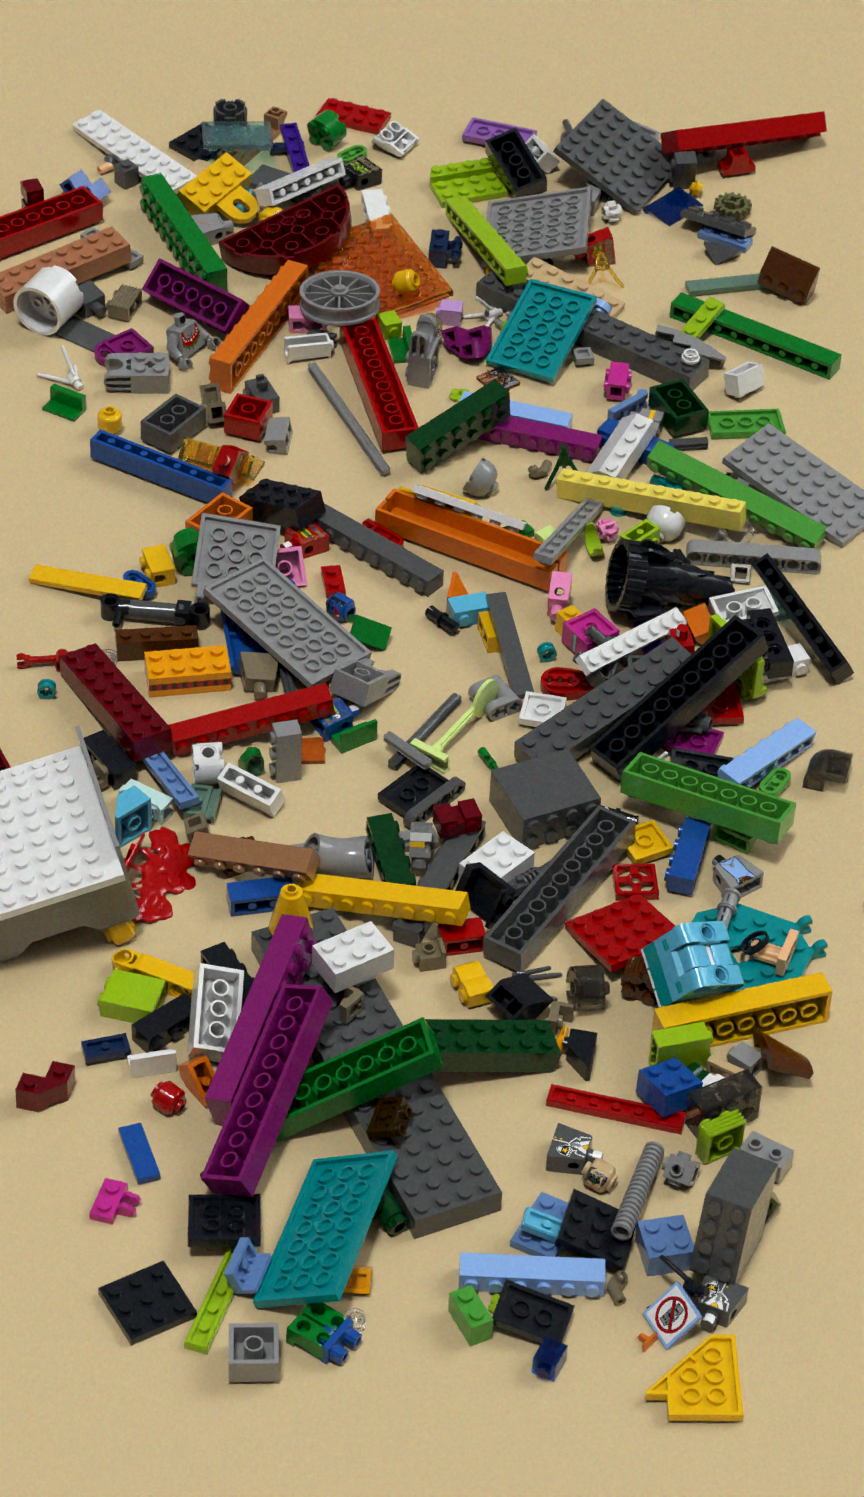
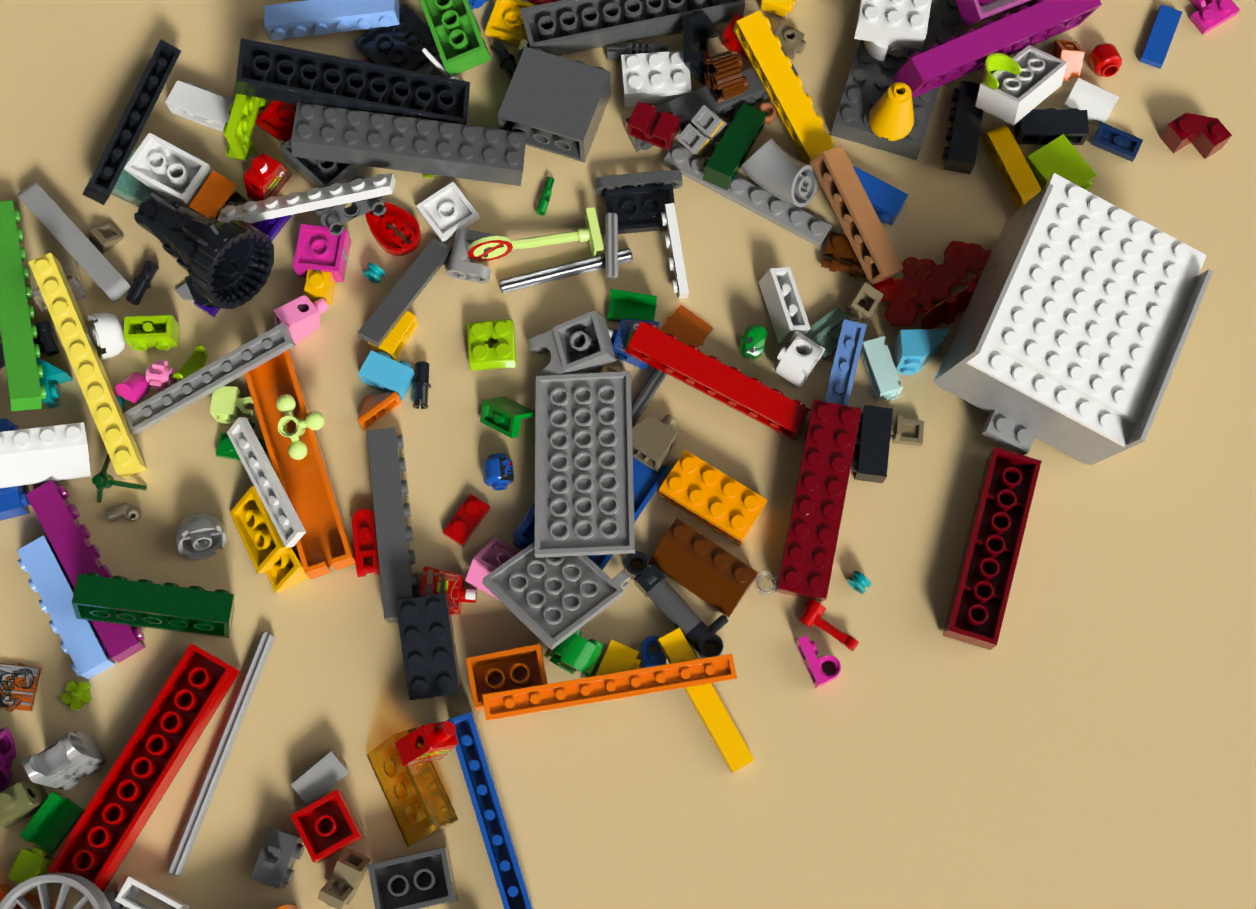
camera: 135 degrees left, 30 degrees up
light grey brick [269,719,302,783] -> none
black brick [744,608,794,679] -> none
none -> dark pink brick [115,372,149,403]
none -> yellowish green piece [276,394,325,460]
none -> lime brick [467,319,517,371]
none -> orange plate [482,654,737,721]
none -> white plate [661,203,689,299]
none -> reddish brown brick [703,50,749,103]
none -> dark pink plate [795,635,841,689]
none -> lime helmet [982,53,1021,89]

